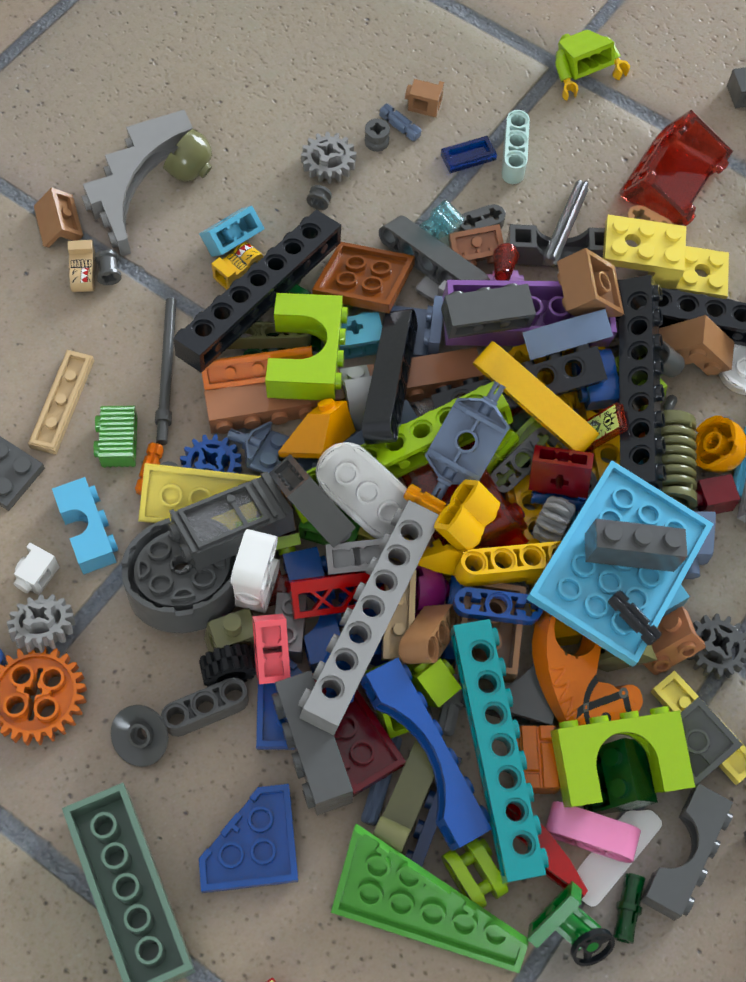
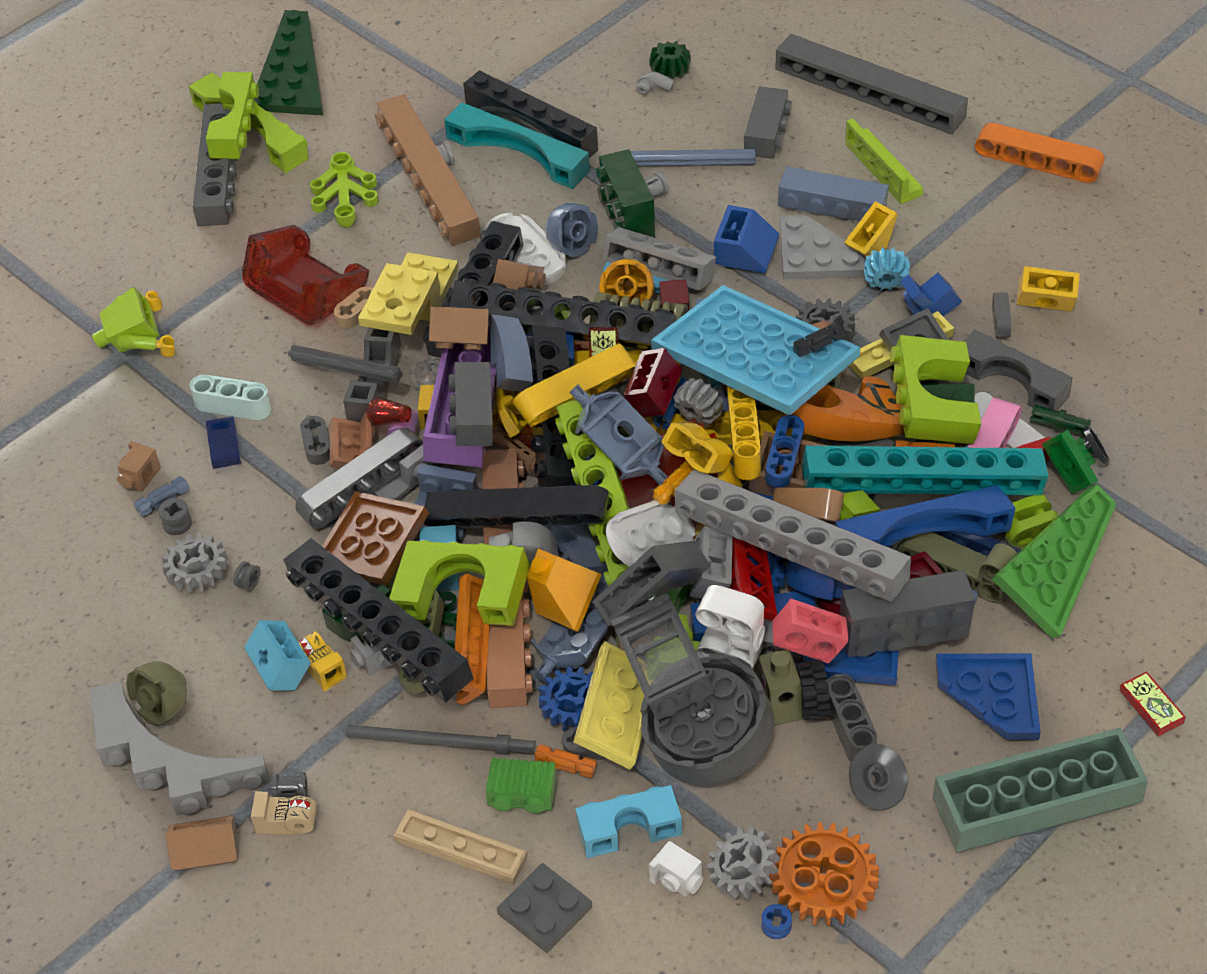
camera: 75 degrees left, 15 degrees down
clear light blue piece [419,199,465,240] -> none
dark grey brick [585,519,688,572] -> none

